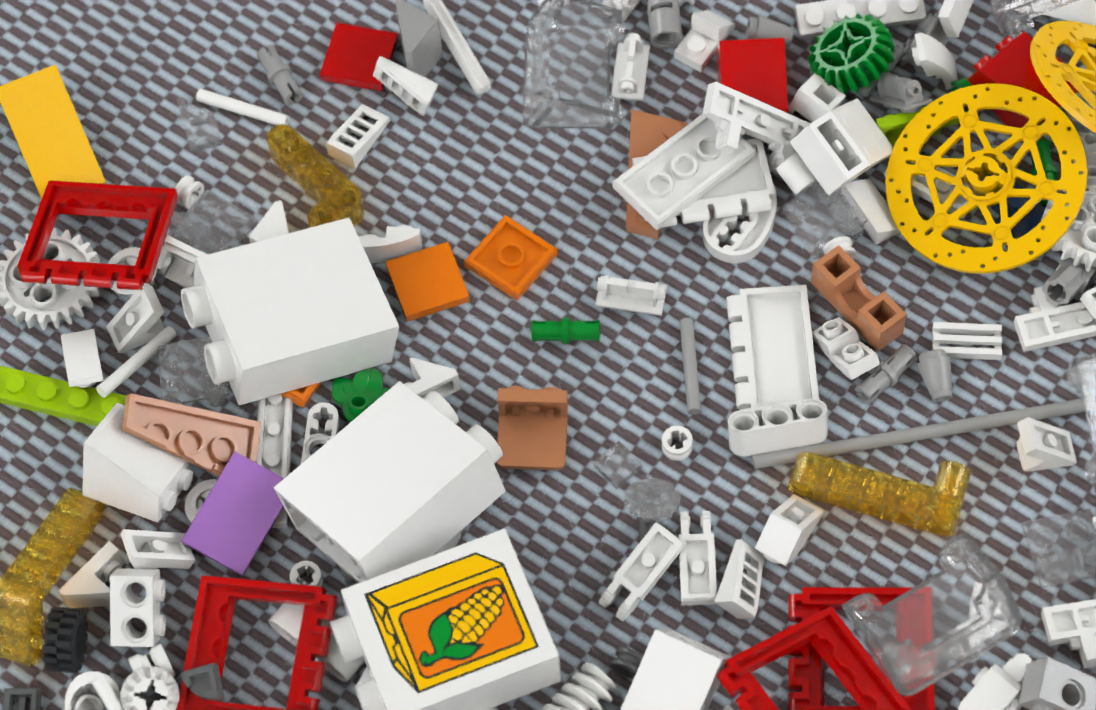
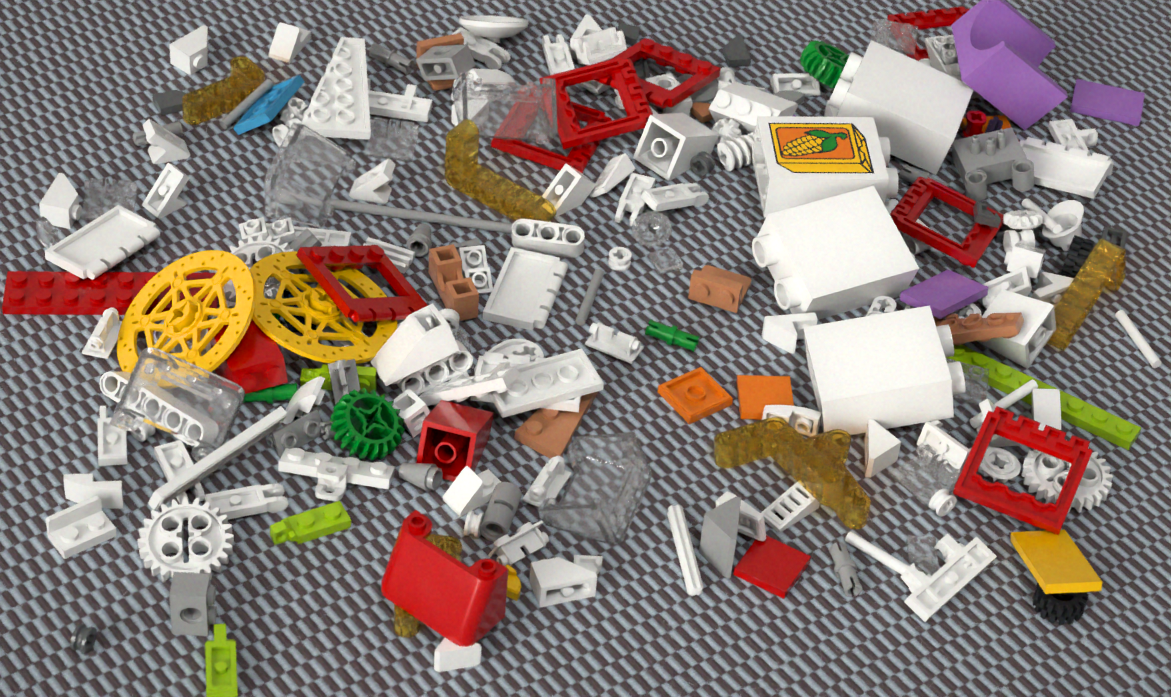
camera: 170 degrees left, 20 degrees down
none -> red hinge [296,245,428,322]
none -> clear yellow beam [714,417,844,507]
none -> white hinge [901,533,997,622]

